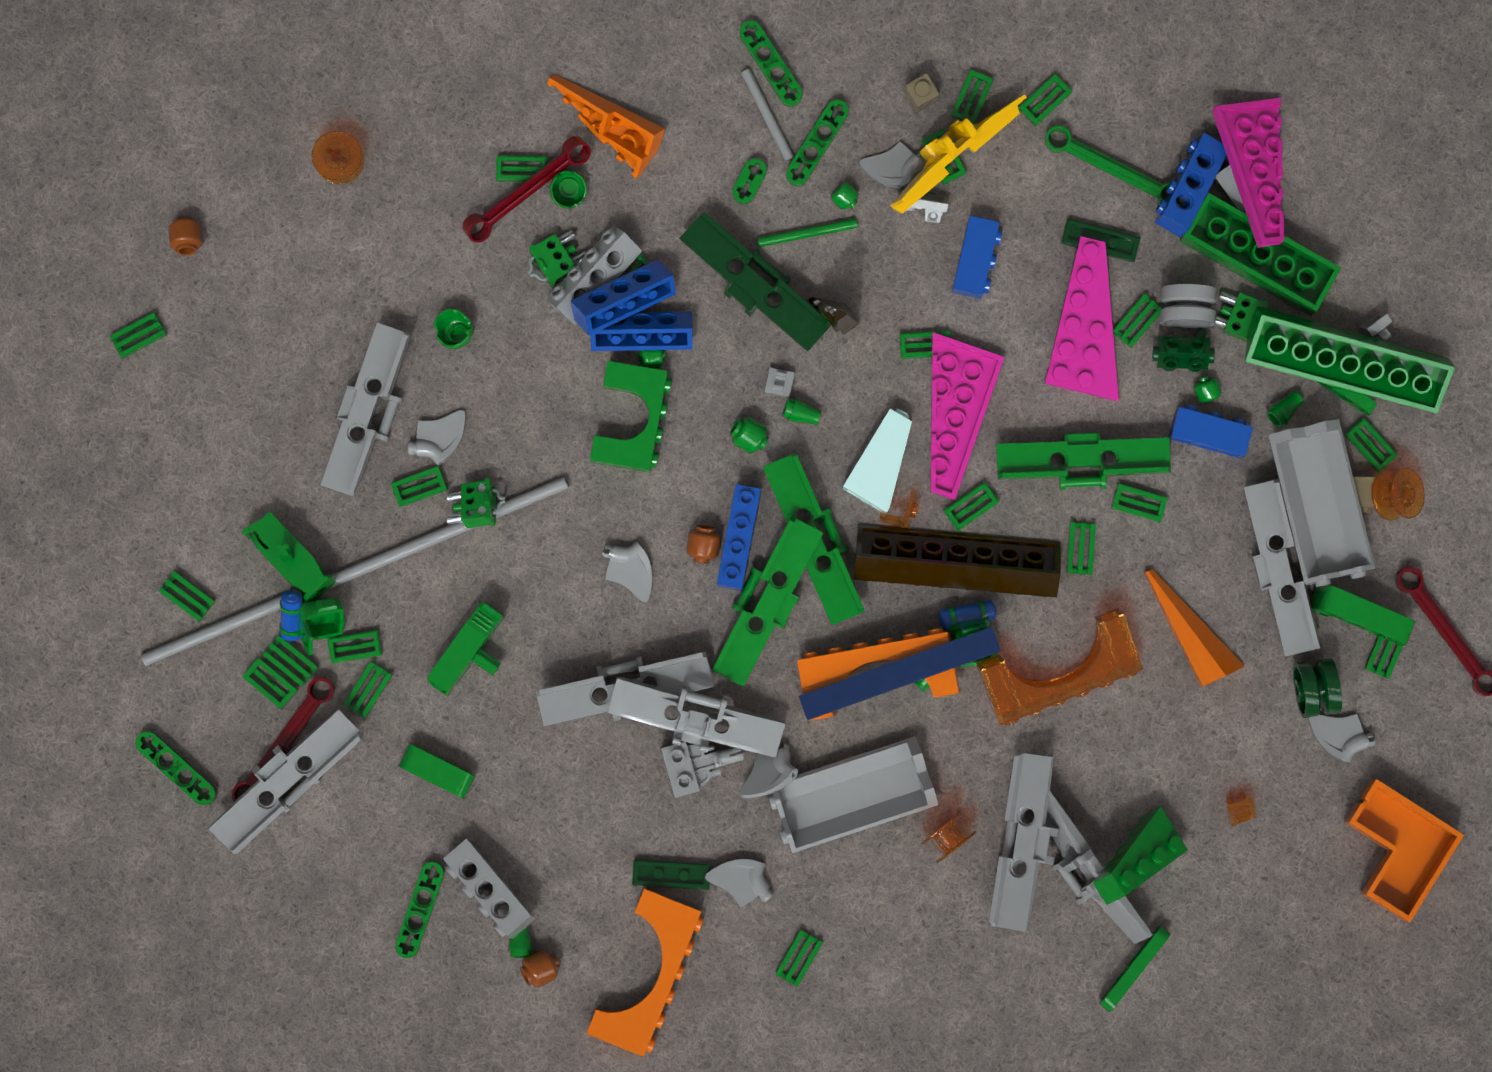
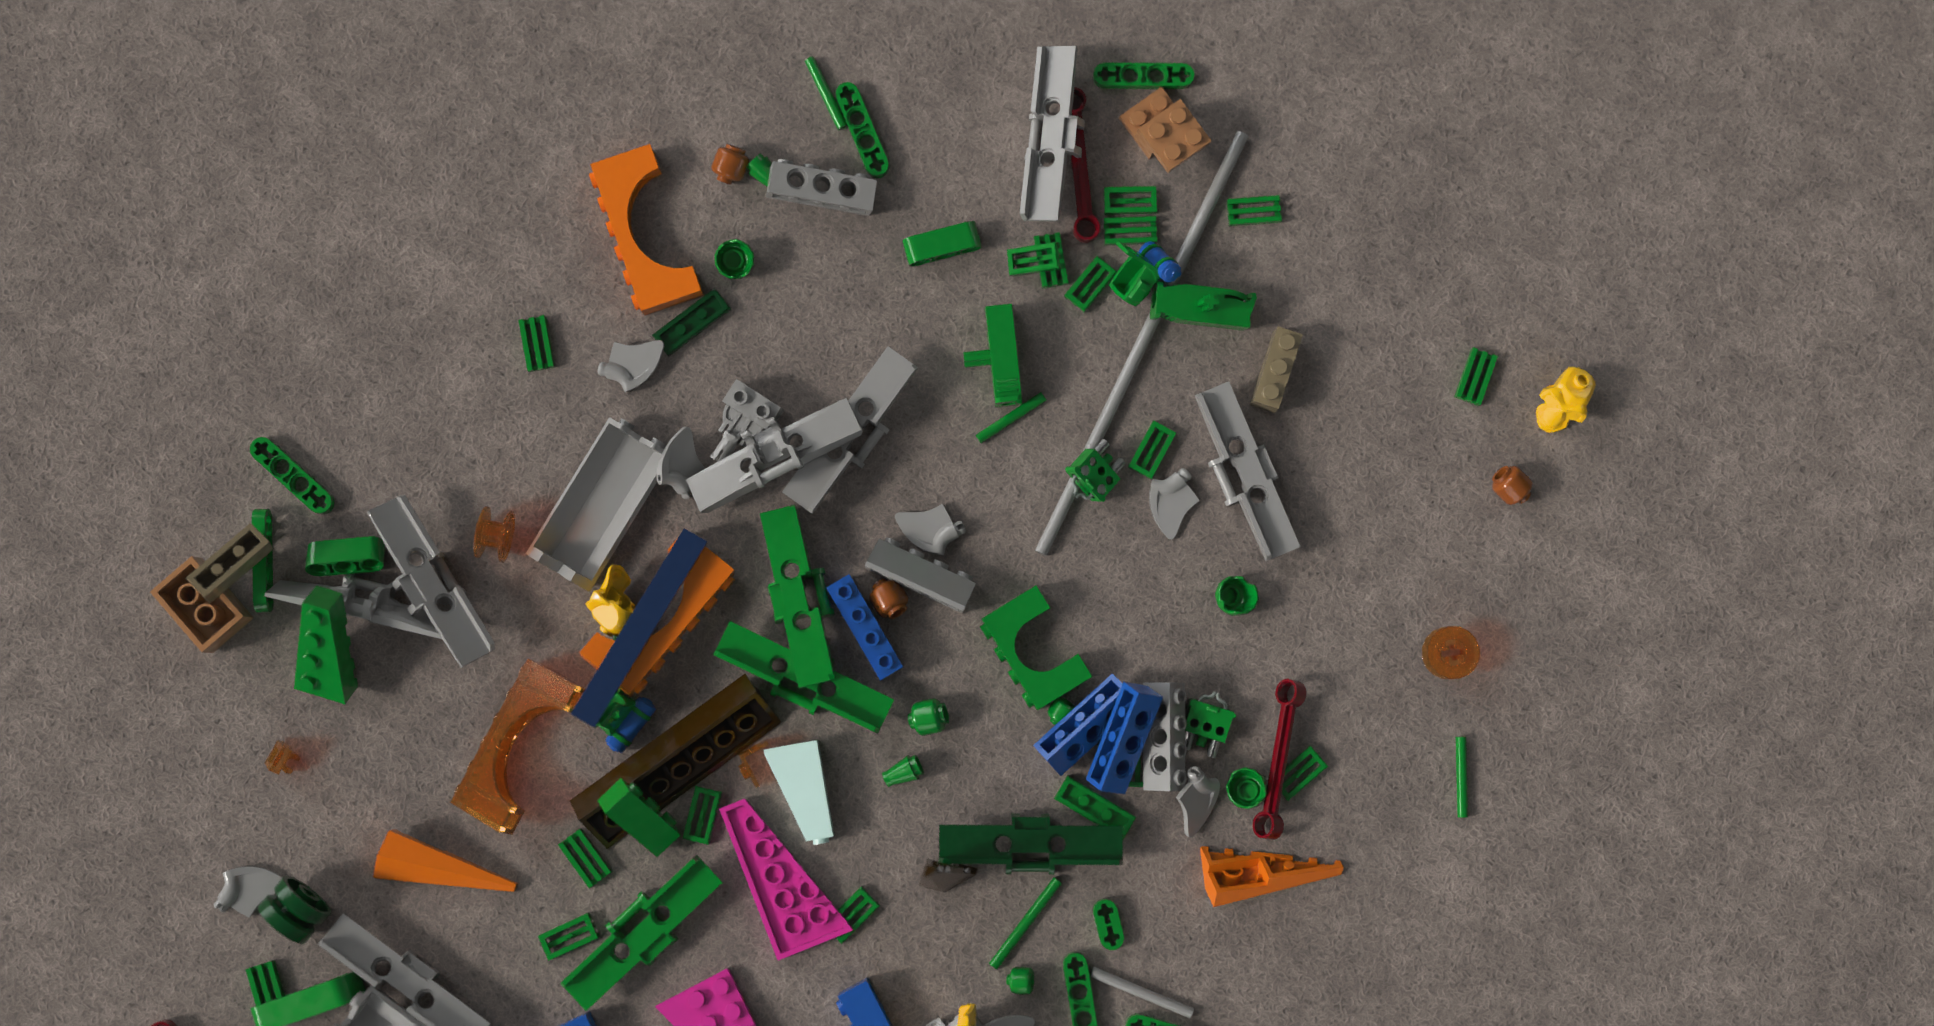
camera: 130 degrees right, 0 degrees up
light grey tile [765,368,794,398] -> none
orange piece [1343,779,1464,923] -> none
none -> medium nougat brick [150,556,254,653]
none -> dark tan brick [186,523,273,604]
none -> green beam [250,437,335,515]
none -> green beam [305,536,385,576]
none -> yellow head [585,564,636,637]
none -> green brick [597,778,680,857]
none -> green hair [714,239,754,279]
none -> green bar [805,57,847,130]
none -> light grey slope [865,537,976,613]
none -> green bar [975,392,1047,444]
none -> green tile [1007,242,1062,276]
none -> green tile [1054,775,1136,840]
none -> medium nougat bracket [1119,87,1211,173]
none -> light grey arm [1176,766,1220,838]
none -> dark tan brick [1249,326,1303,413]
none -> green bar [1456,737,1468,818]
none -> yellow head [1536,366,1596,433]

